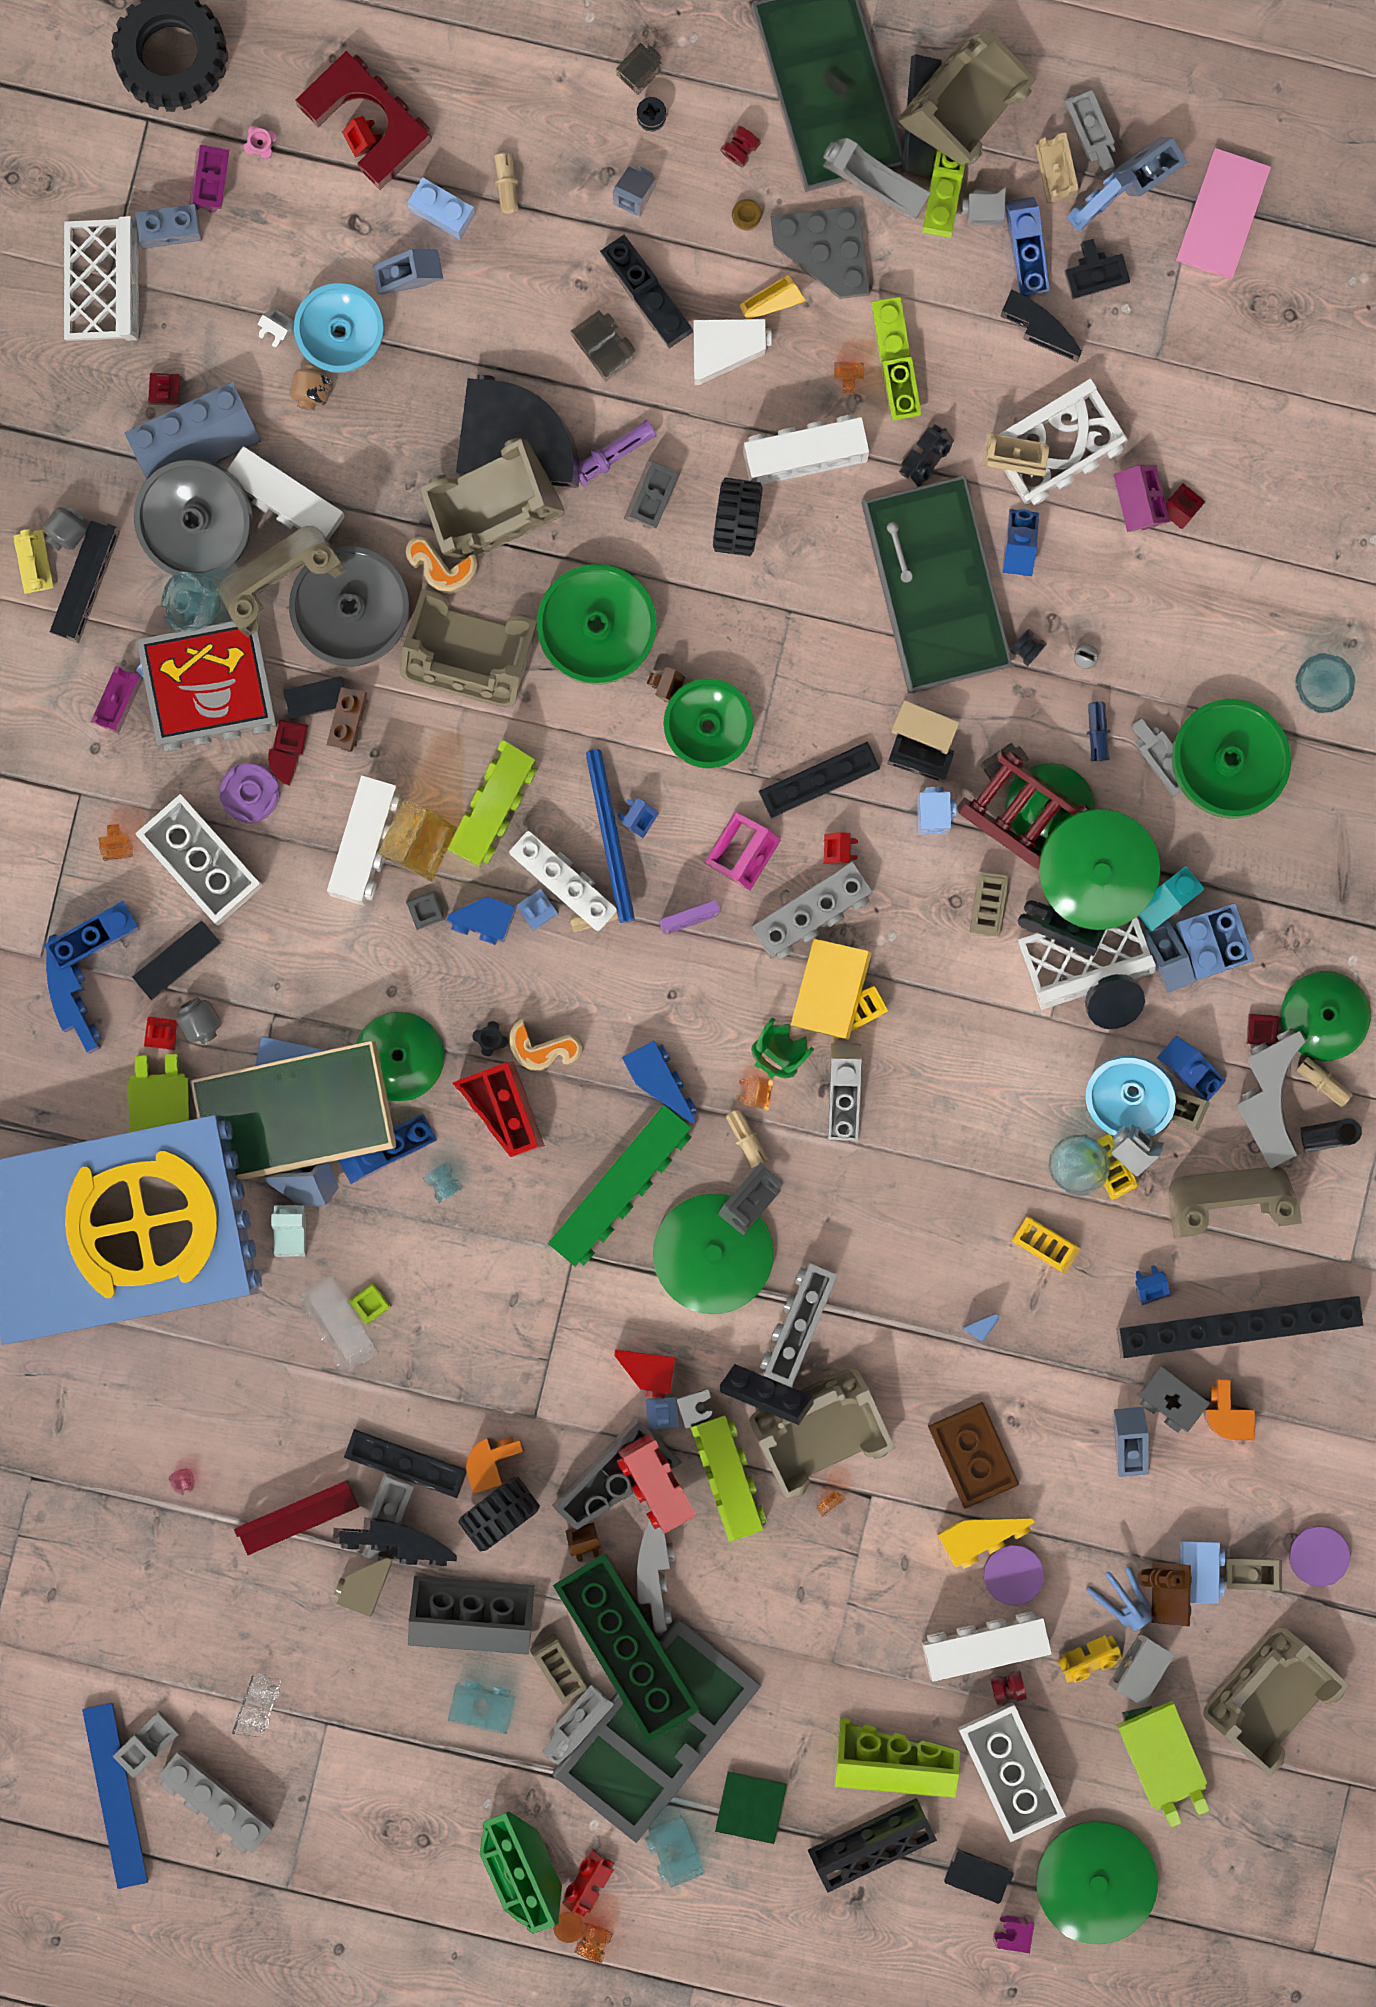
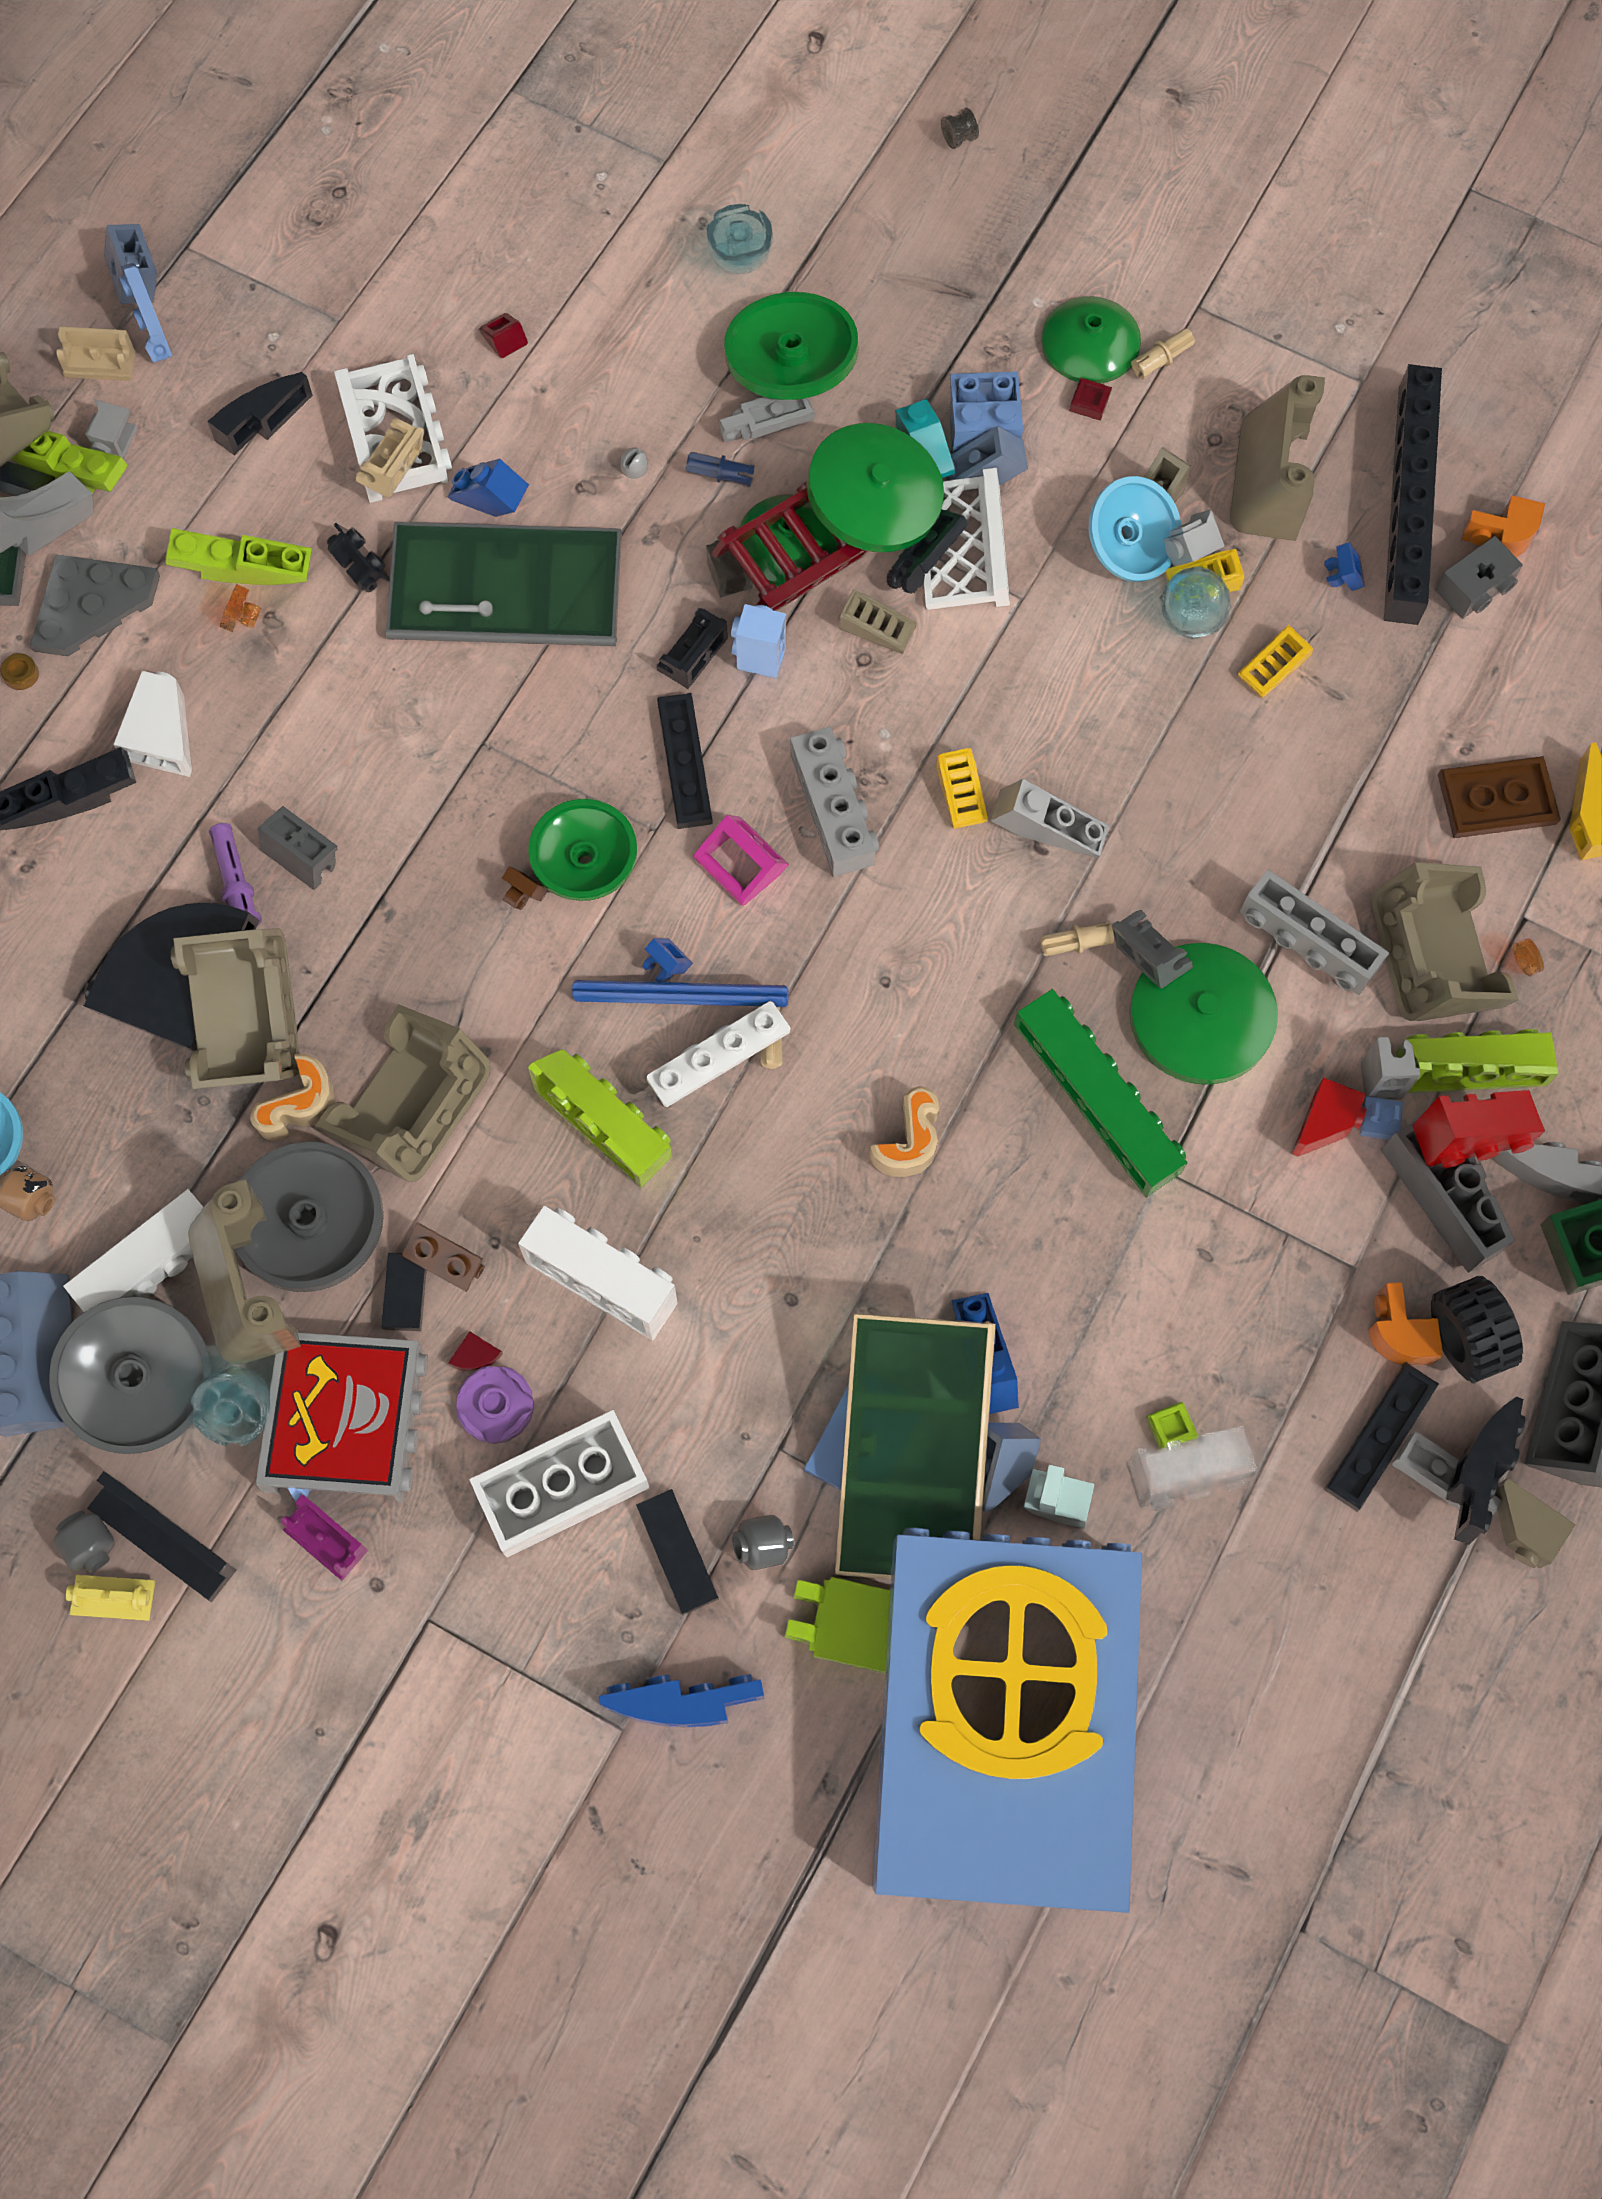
camera: 75 degrees left, 15 degrees down
blue slope [44,901,139,971] -> none
clear orange tile [98,824,133,861] -> none
red tile [144,1017,178,1051] -> none
clear pink hinge [169,1469,195,1495] -> none
dark red fence [234,1480,359,1556] -> none
dark red tile [273,719,309,755] -> none
green dish [354,1012,444,1102] -> none
clear yellow window [378,799,457,882] -> none
dark grey tile [406,891,445,930] -> none
clear light blue wheel [423,1162,464,1203] -> none
blue slope [446,897,516,945] -> none
red wedge [452,1061,545,1157] -> none
black plate [472,1021,508,1057] -> none
medium blue tile [516,889,558,931] -> none
green dish [537,564,657,685] -> none
reddish brown tile [565,1522,601,1562] -> none
clear smoke brick [570,310,636,382] -> none
blue slope [622,1041,698,1124] -> none
medium lavender tile [659,900,720,935] -> none
black tyre [713,477,763,557] -> none
black plate [720,1364,814,1425] -> none
clear orange tile [736,1075,773,1110] -> none
yellow slope [739,274,806,319] -> none
white brick [743,415,869,485] -> none
green helmet [751,1017,814,1079] -> none
yellow tile [791,939,872,1040] -> none
red tile [823,832,858,865] -> none
tan hinge [891,700,960,755] -> none
medium blue slope [962,1314,999,1341] -> none
blue slope [1005,197,1050,296] -> none
black wheel [1010,629,1047,667] -> none
light grey hinge [1064,89,1116,175] -> none
black hinge [1064,239,1130,300] -> none
black tile [1085,974,1145,1029] -> none
magenta hinge [1113,465,1170,532] -> none
sand blue slope [1114,1407,1149,1477] -> none
blue slope [1157,1036,1226,1101] -> none
bright pink tile [1176,148,1271,280] -> none
light grey arch [1237,1028,1307,1169] -> none
black piece [1300,1118,1362,1153] -> none

